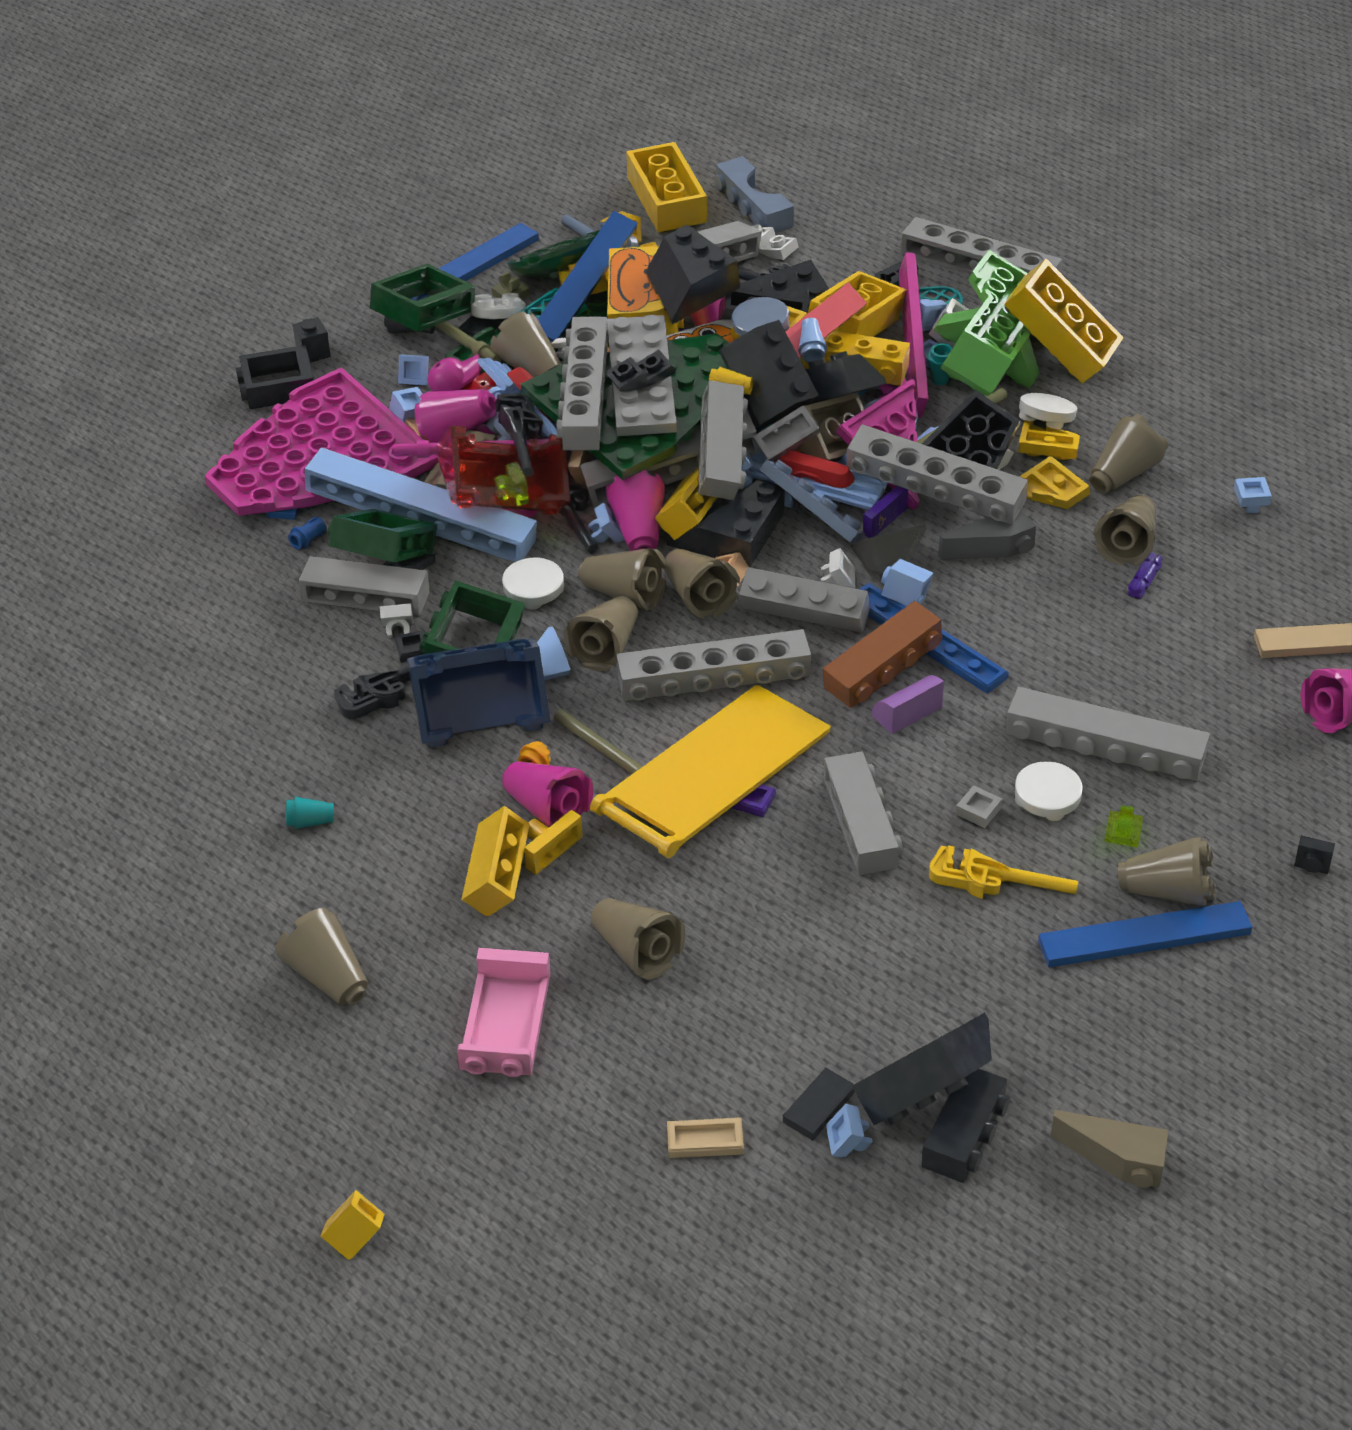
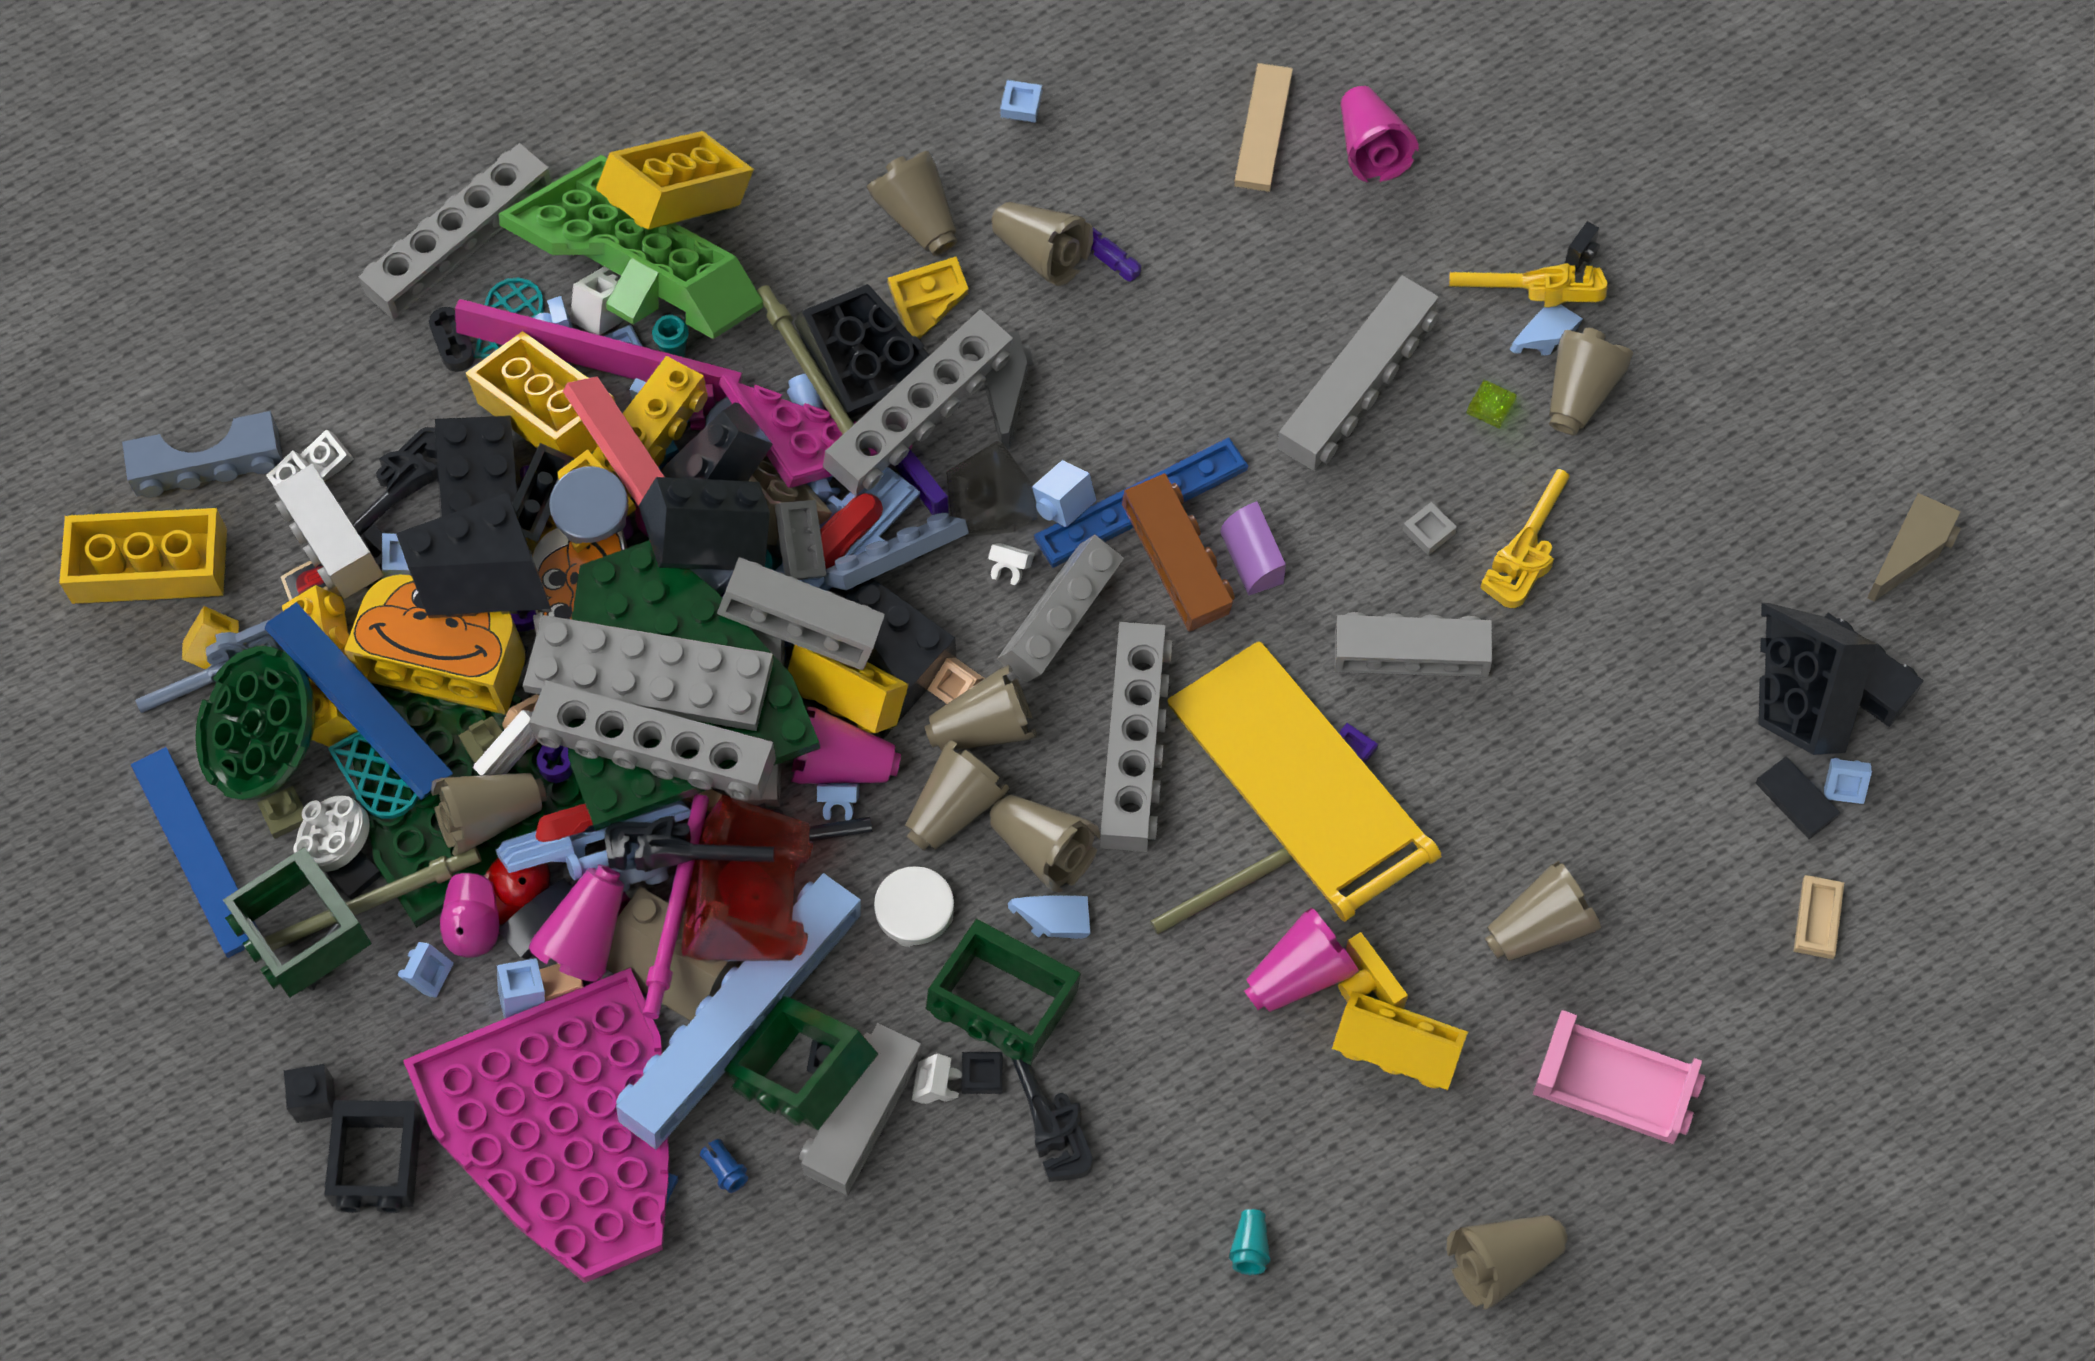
camera: 75 degrees left, 20 degrees up
yellow panel [320,1190,385,1260] -> none
dark blue windscreen [407,638,551,747] -> none
clear neon green tile [494,462,528,506] -> none
light orange plate [518,741,550,765] -> none
black slope [606,349,676,392] -> none
yellow cone [708,367,753,395] -> none
light blue cone [798,318,827,362] -> none
white tile [1015,762,1083,821] -> none
yellow wing [1018,420,1080,460] -> none
white tile [1019,393,1077,429] -> none
blue tile [1038,901,1252,968] -> none
none -> yellow piece [1449,263,1607,308]
none -> light blue slope [1510,304,1583,355]

